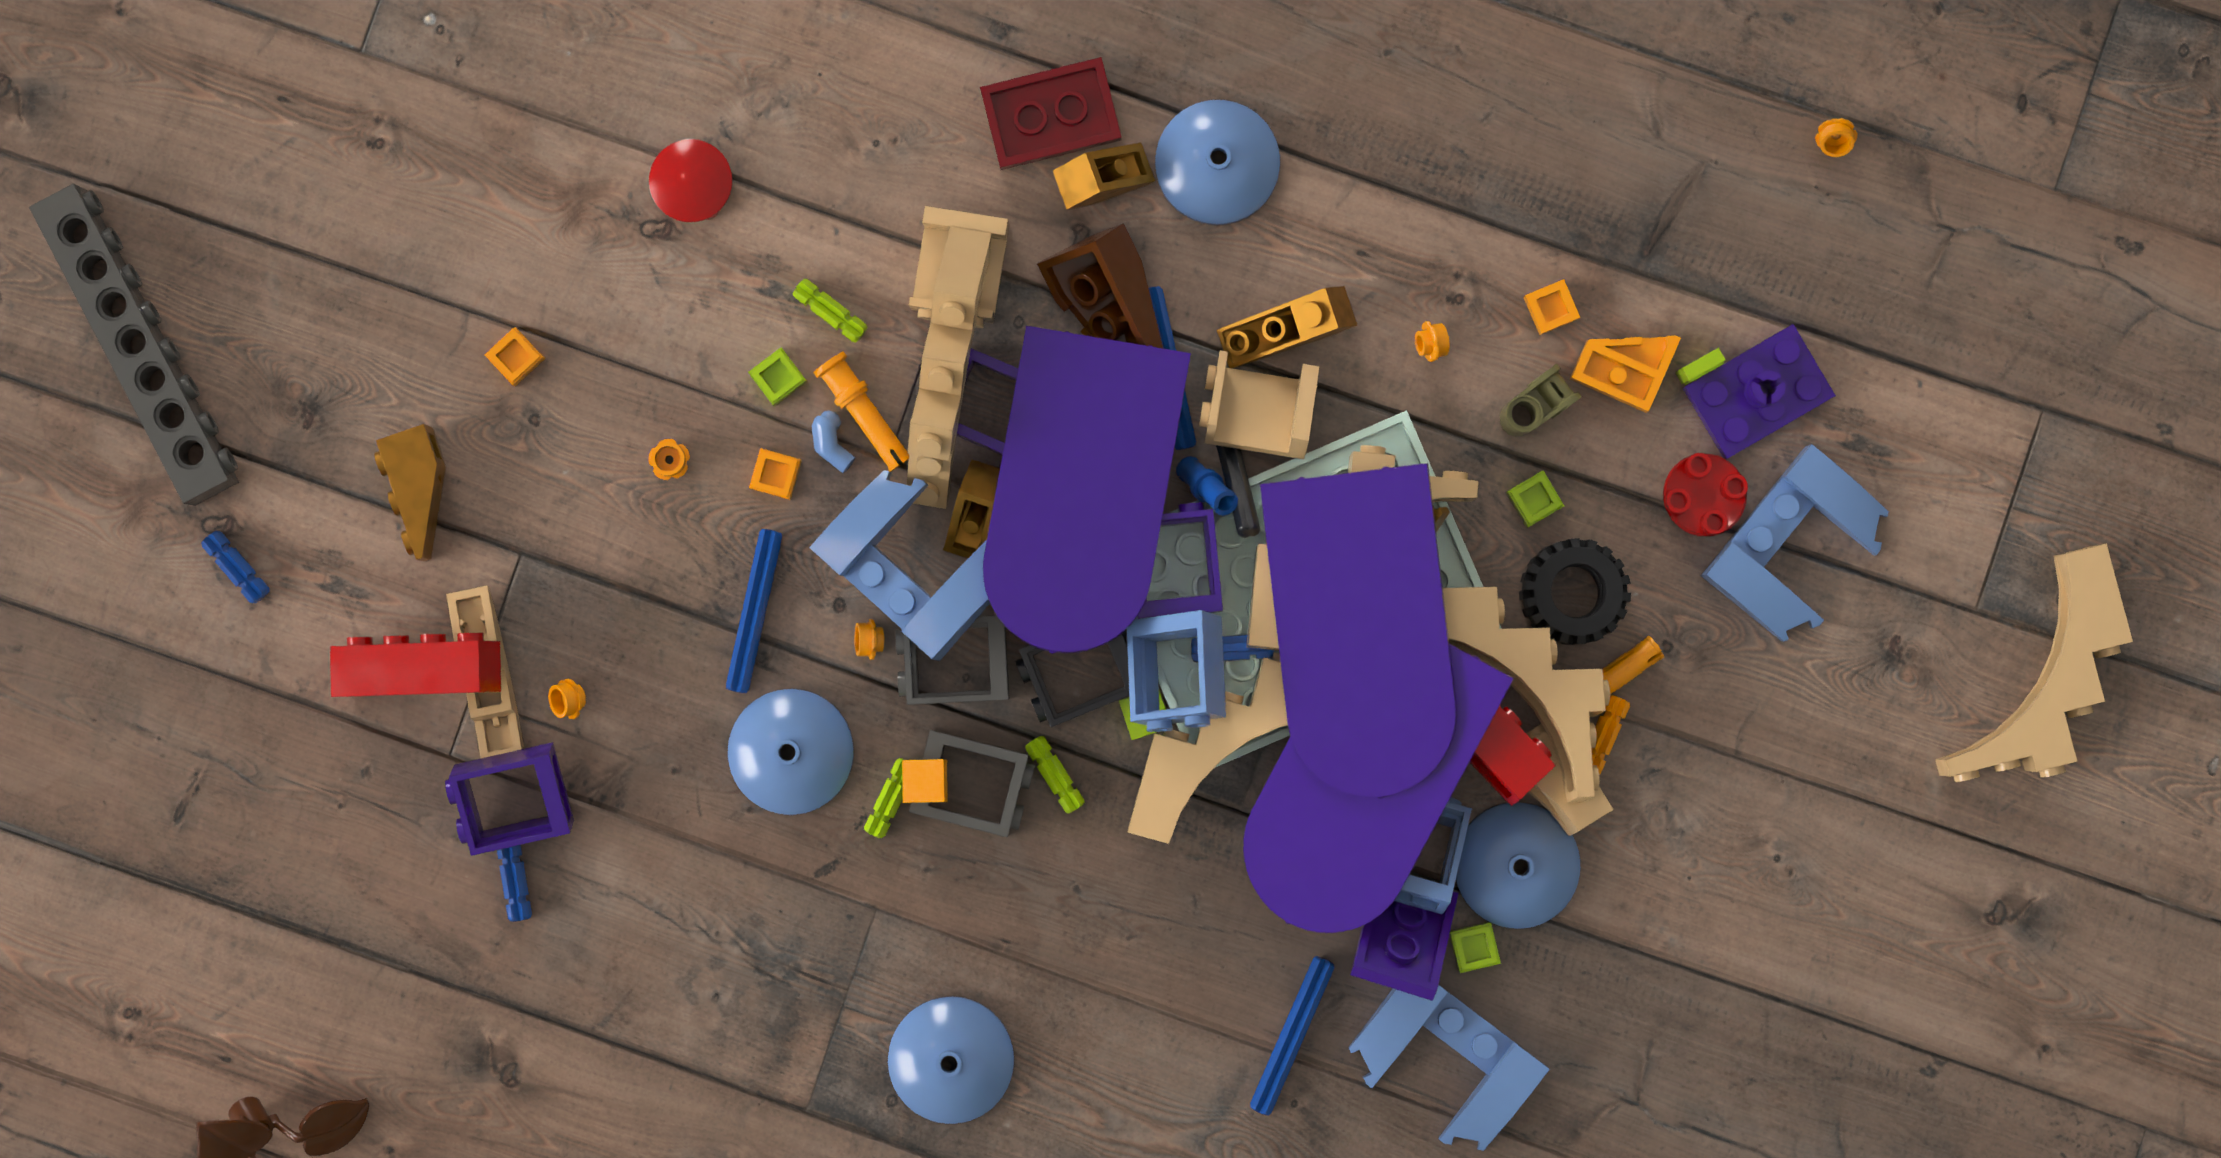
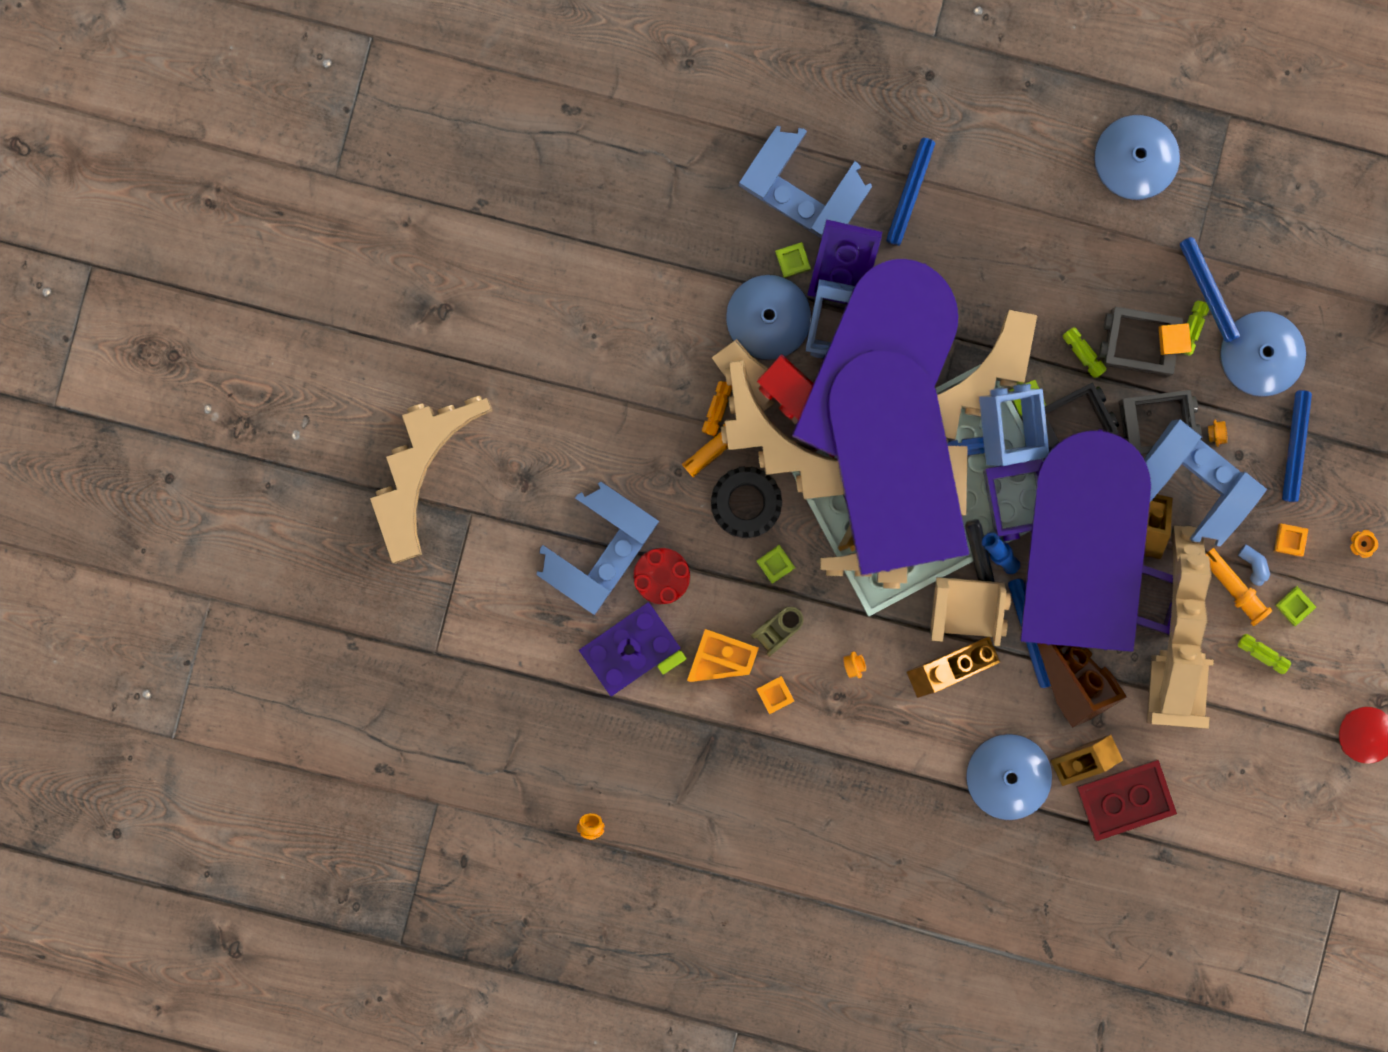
camera: 175 degrees right, 0 degrees up
none -> blue axle [1180,237,1240,342]

